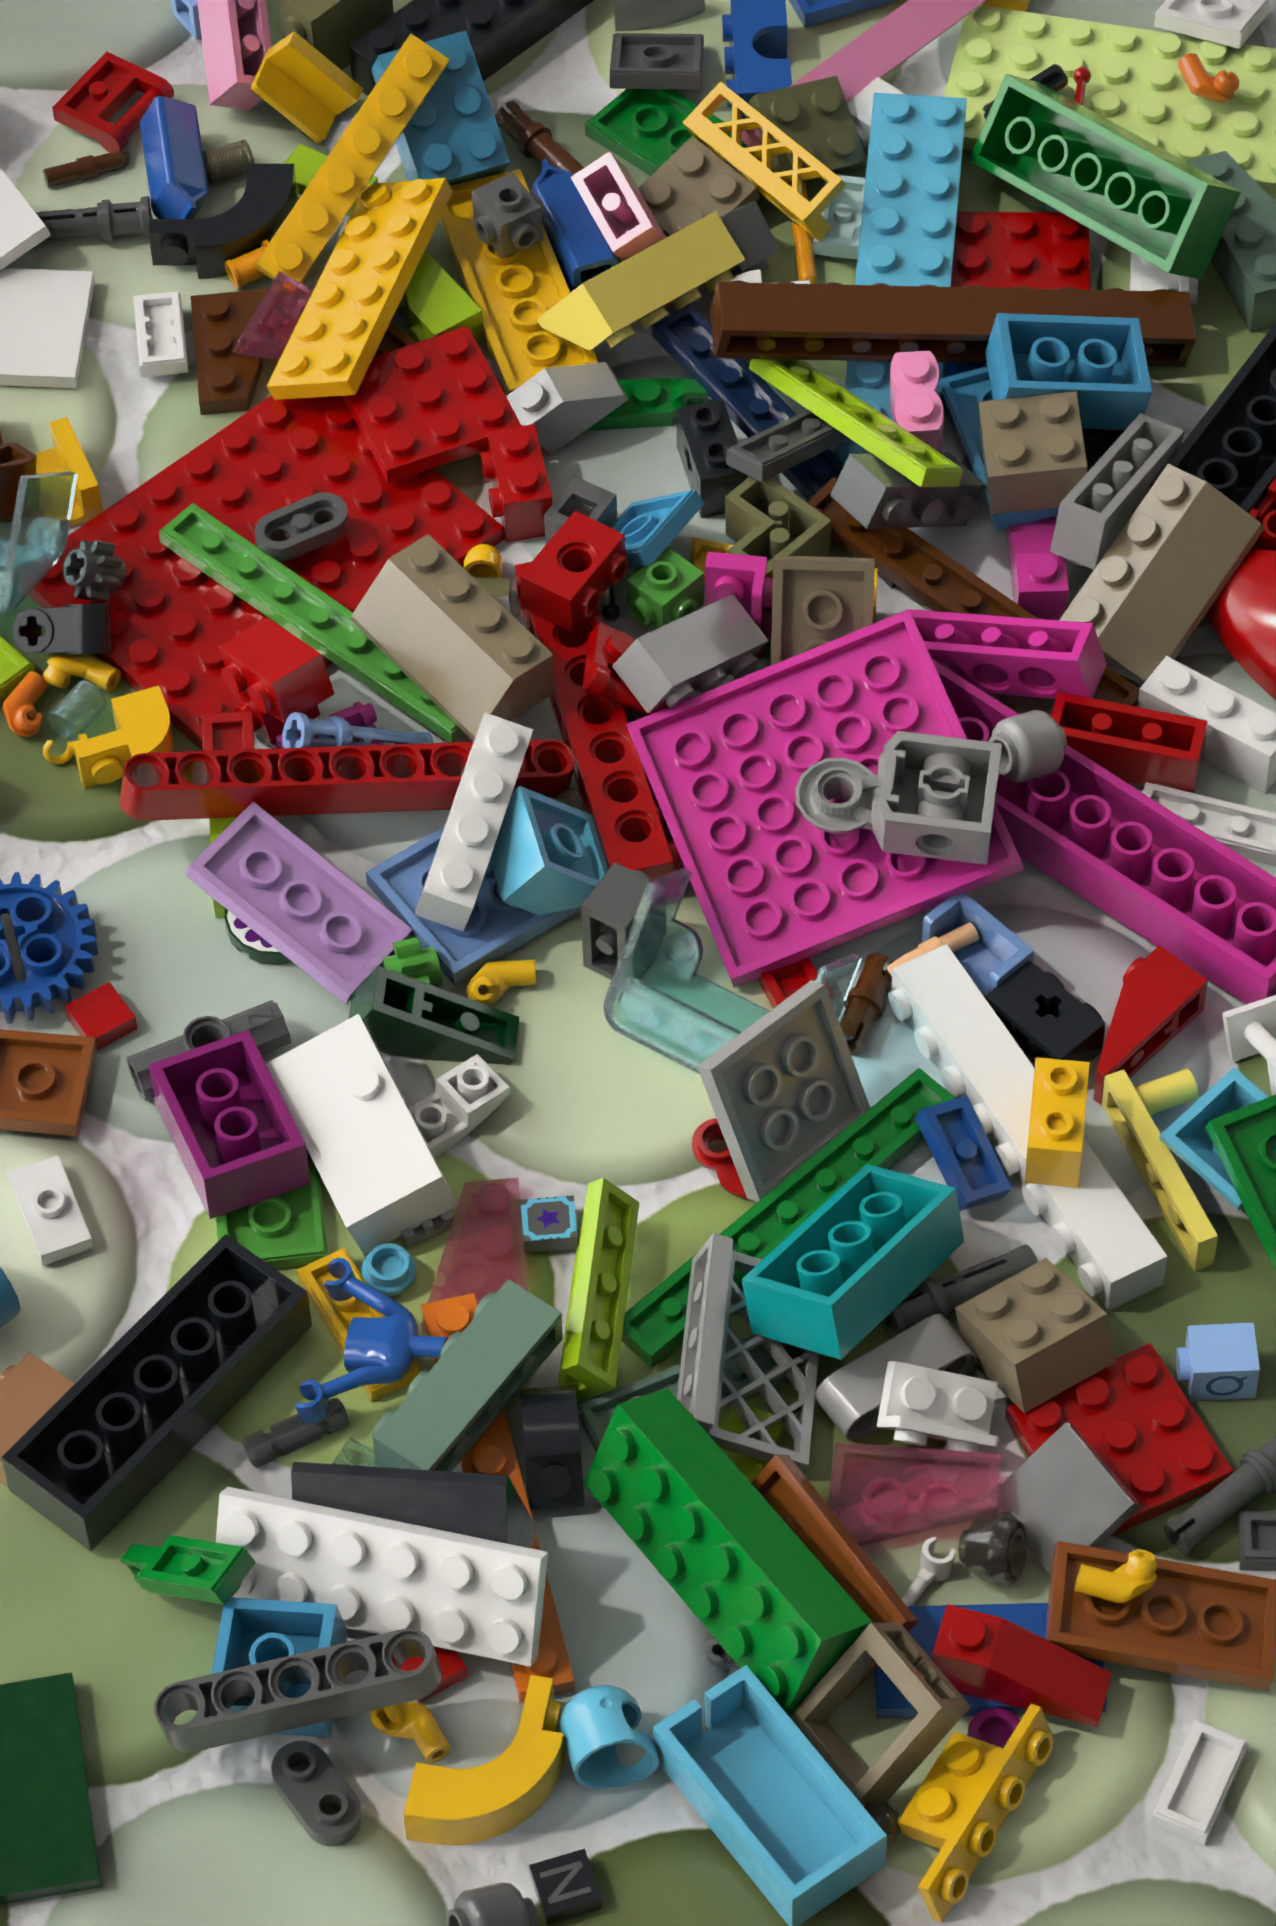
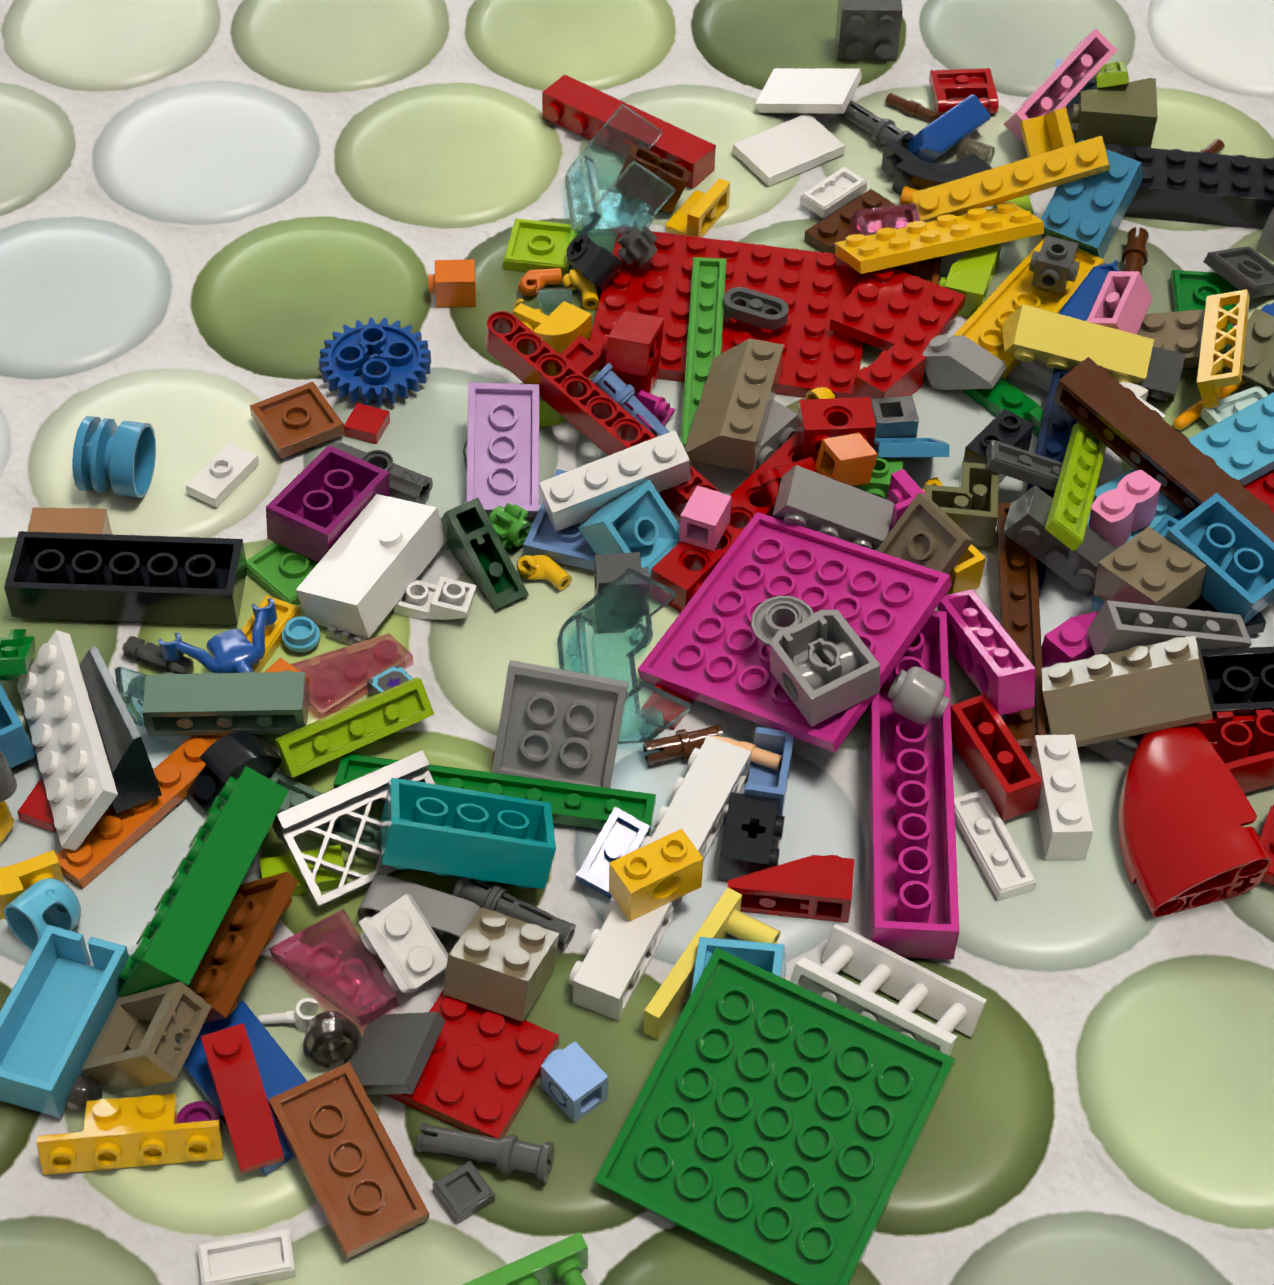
camera: 50 degrees right, 5 degrees down
yellow arm [1074,1549,1158,1603] -> none
none -> bright pink brick [679,486,732,551]
none -> orange brick [815,433,878,486]

